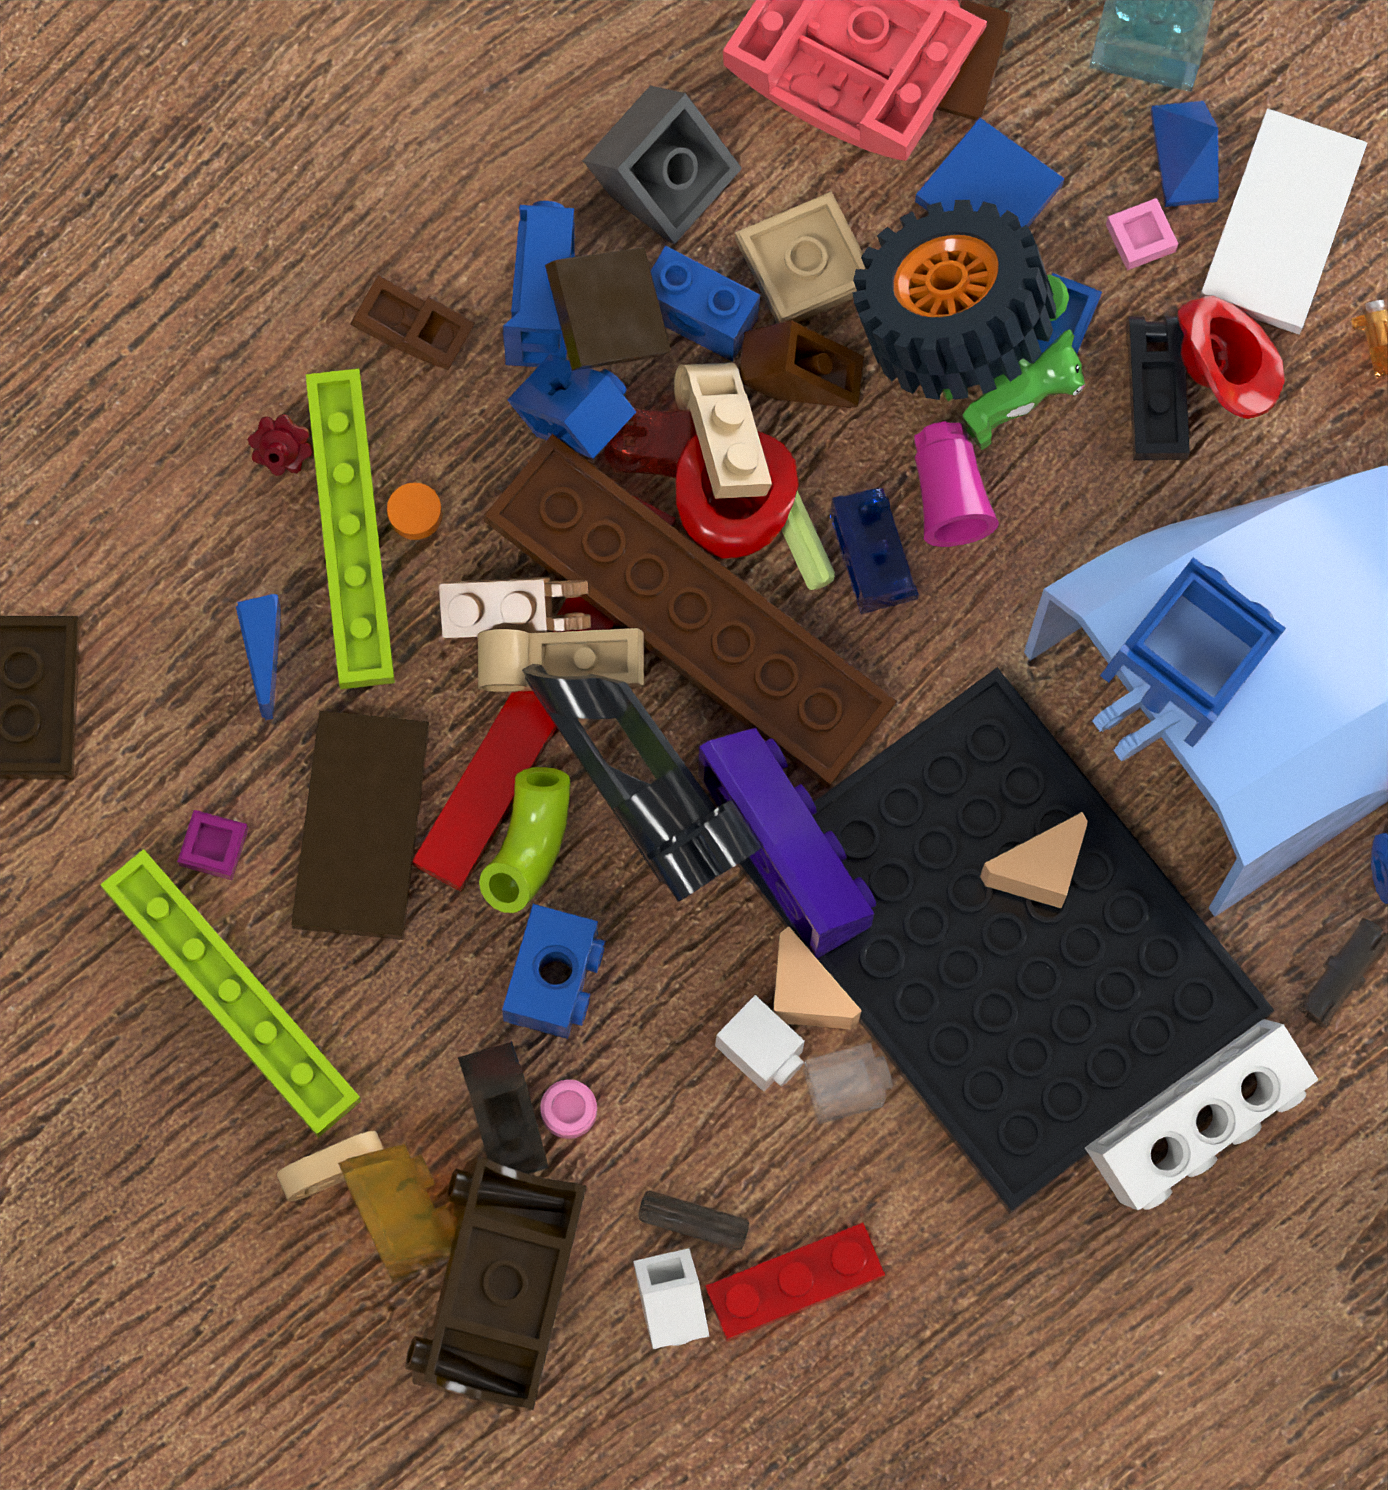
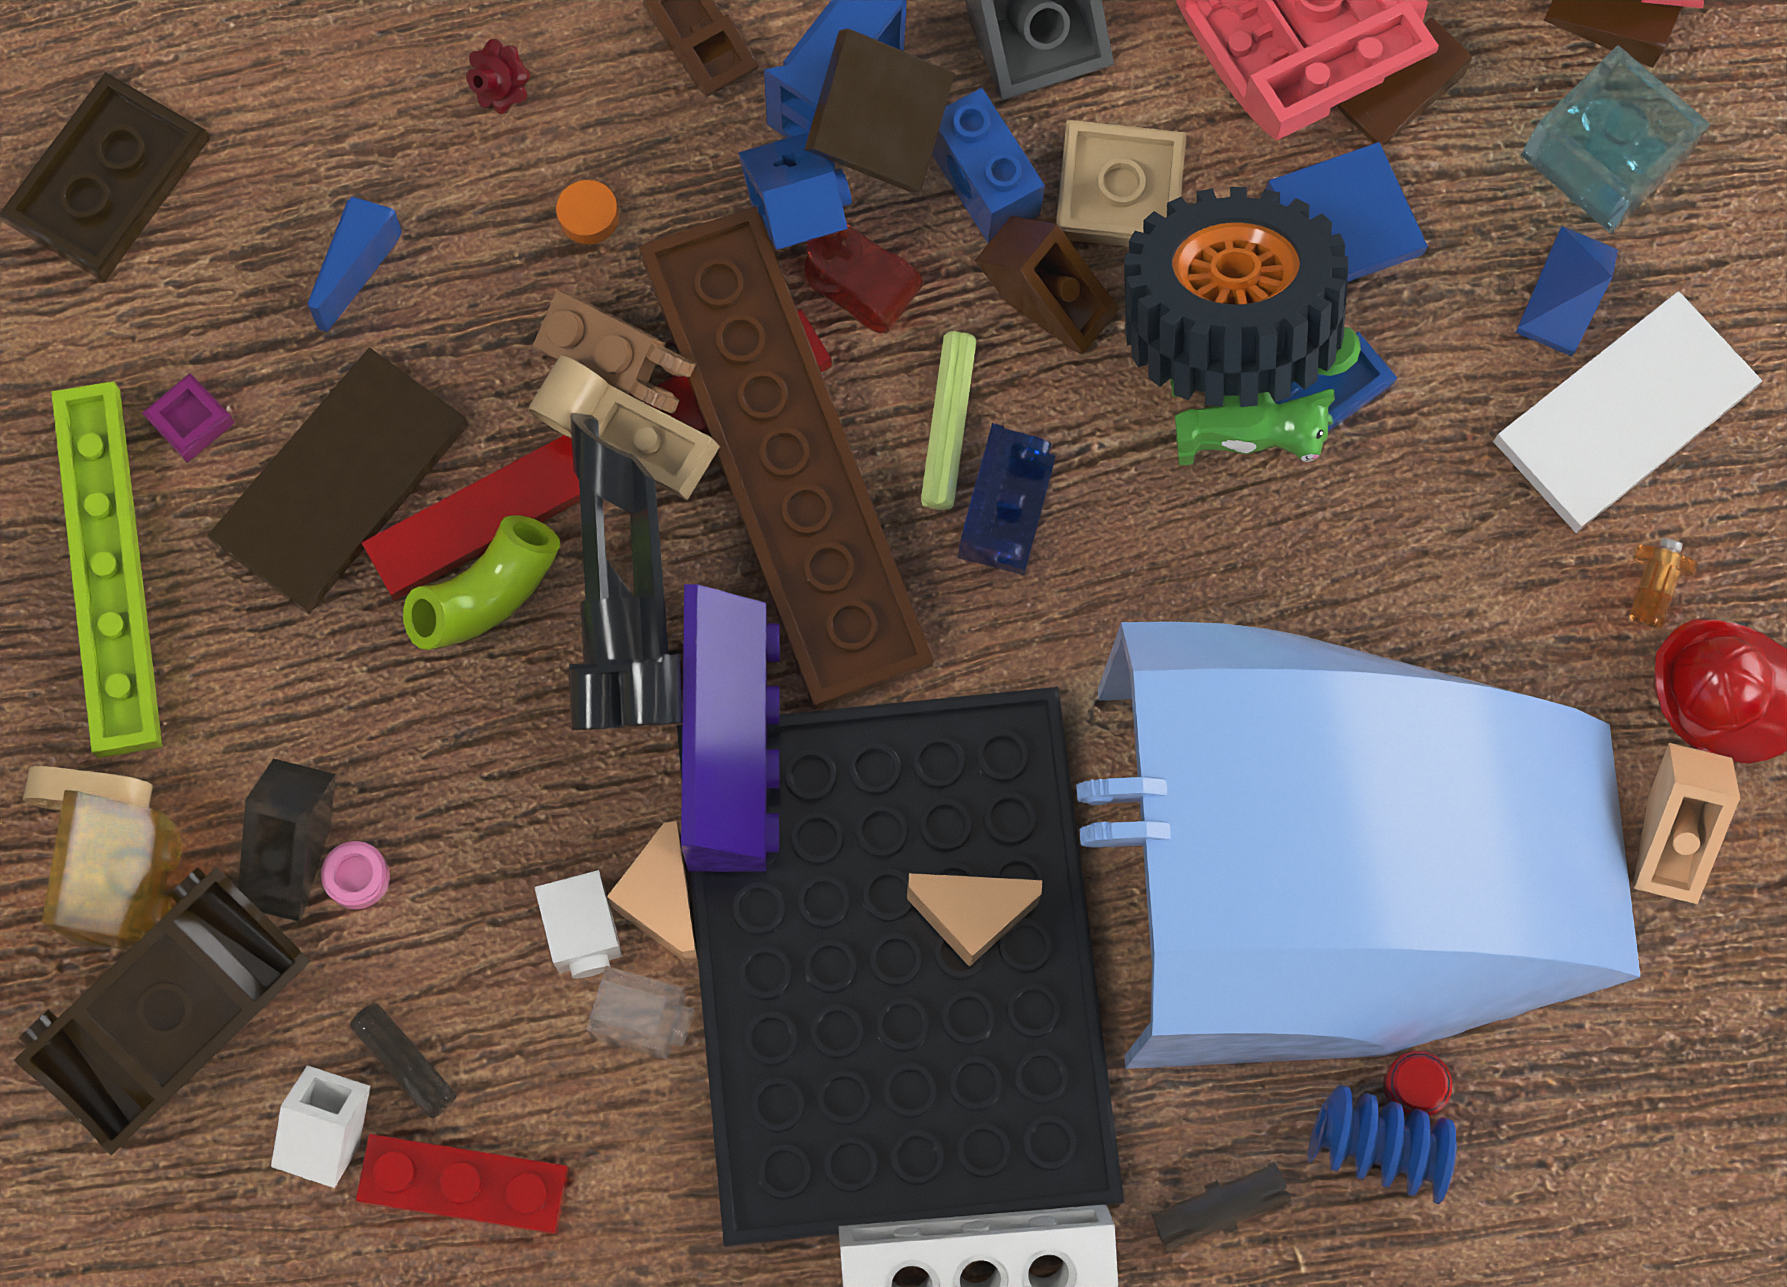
camera: 30 degrees right, 0 degrees up
lime plate [305,368,395,690] -> none
blue brick [502,904,606,1039] -> none
tan plate [674,363,772,499] -> none
red hat [676,431,799,559] -> none
dark pink plant [914,421,999,547] -> none
blue window [1100,557,1286,748] -> none
bright pink plate [1106,198,1178,270] -> none
black plate [1126,316,1190,461] -> none
red hat [1178,295,1285,419] -> none

